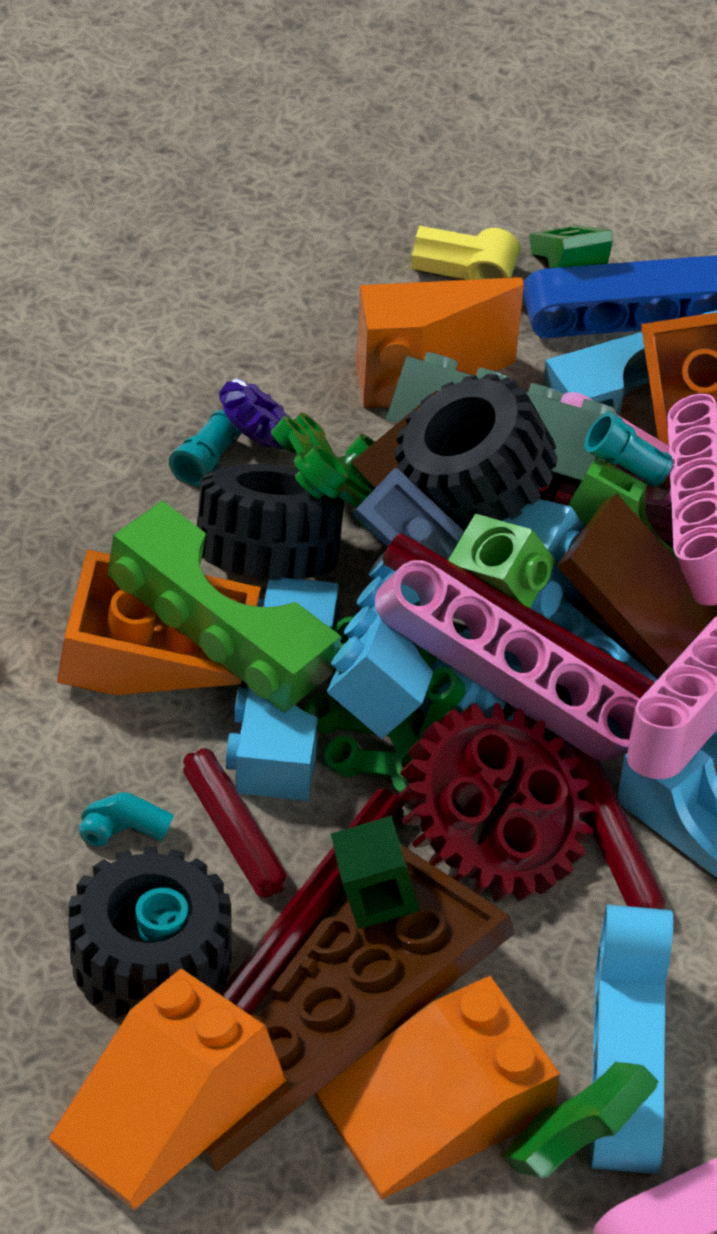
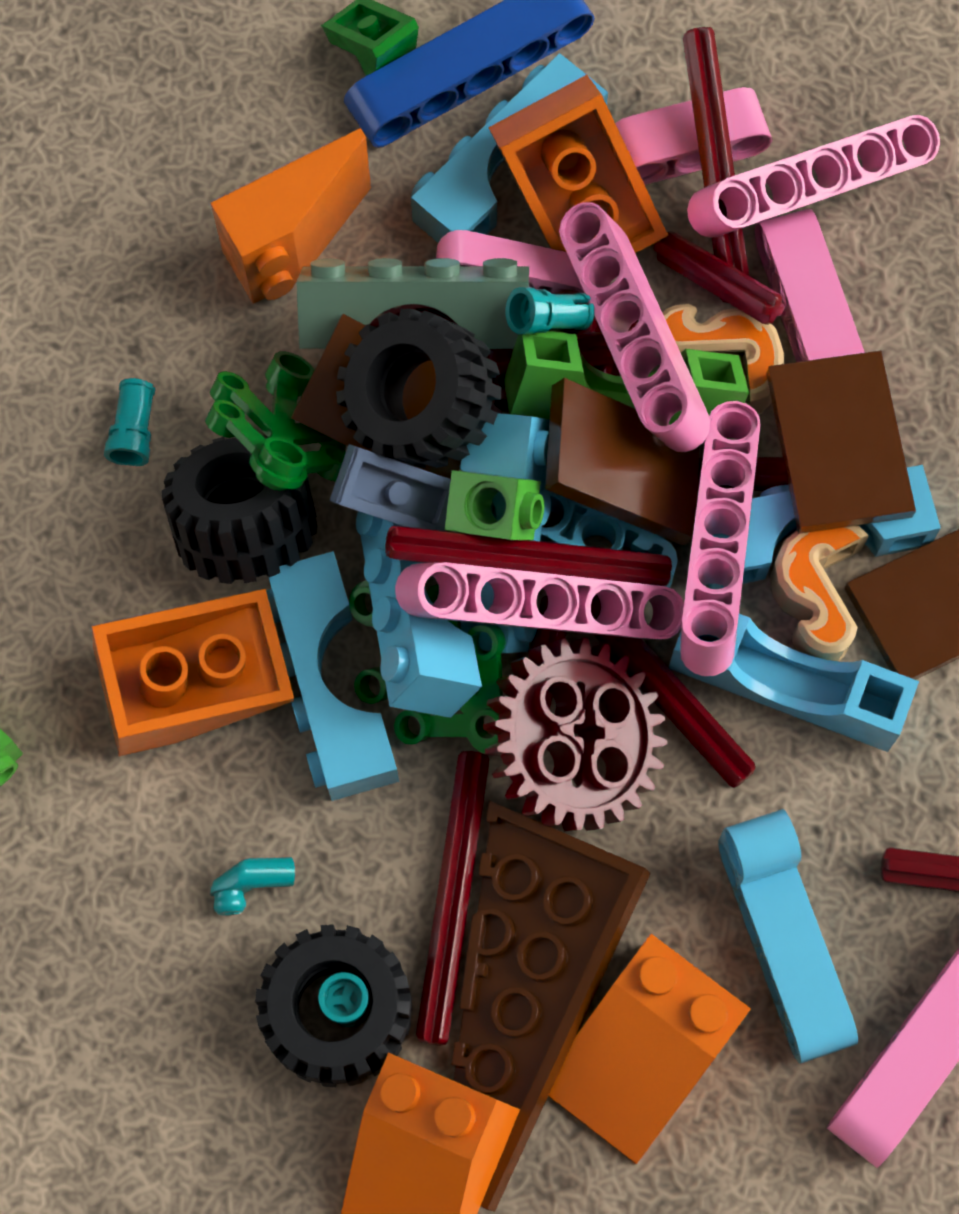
camera: 20 degrees left, 25 degrees up
bright green arch [107,500,341,713] -> none
dark red axle [183,748,287,898] -> none
dark purple gear [219,378,291,449] -> none
dark green brick [331,815,420,929] -> none
light yellow piece [411,226,520,280] -> none
green tile [501,1062,659,1178] -> none

